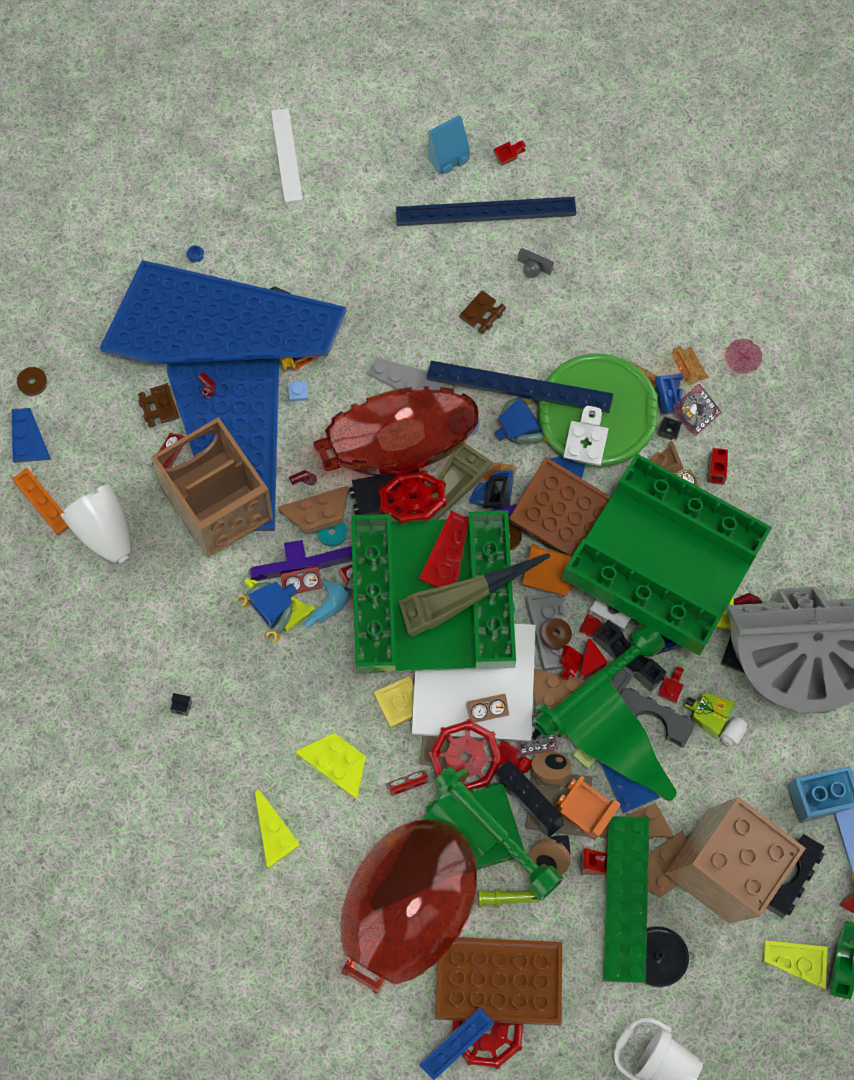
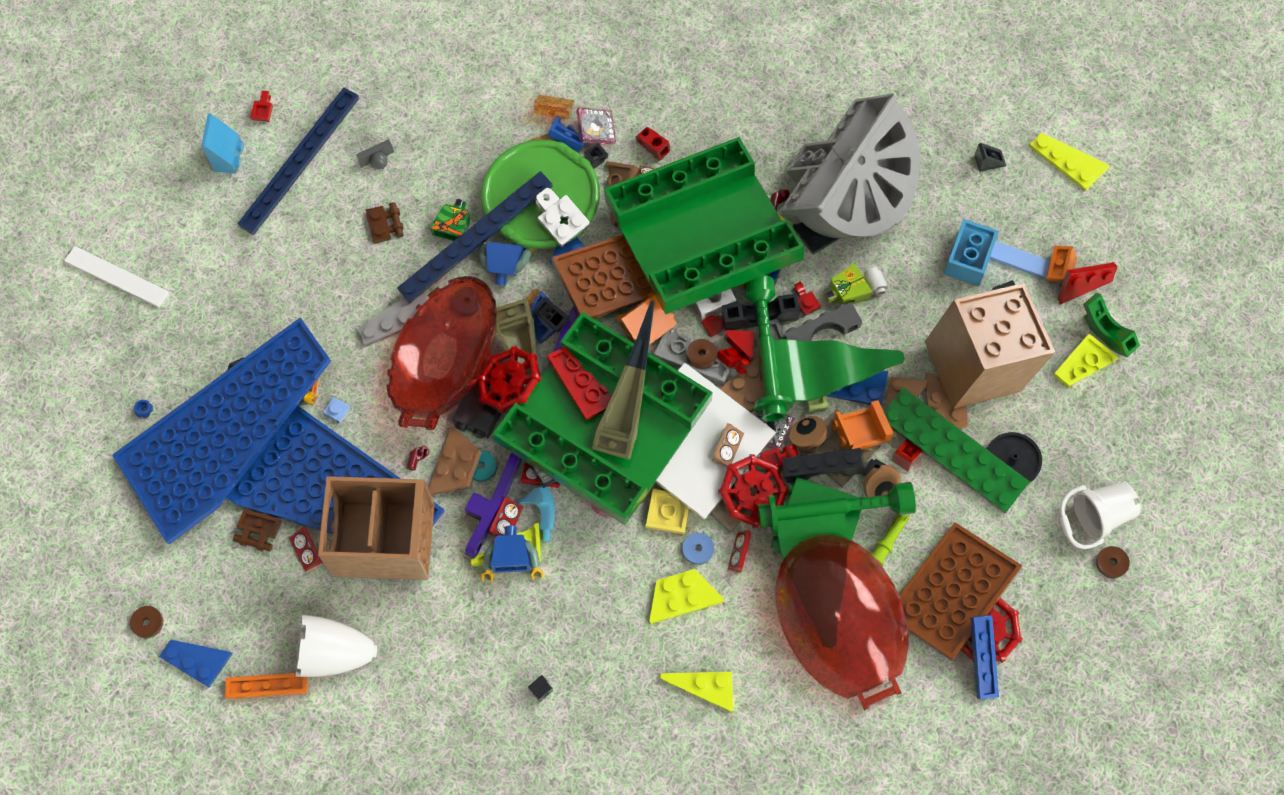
camera: 50 degrees left, 0 degrees up
dark red arm [197,372,216,398] -> none
clear pink tile [725,339,762,374] -> none
none -> torso [430,199,470,241]
none -> medium blue piece [682,533,714,565]

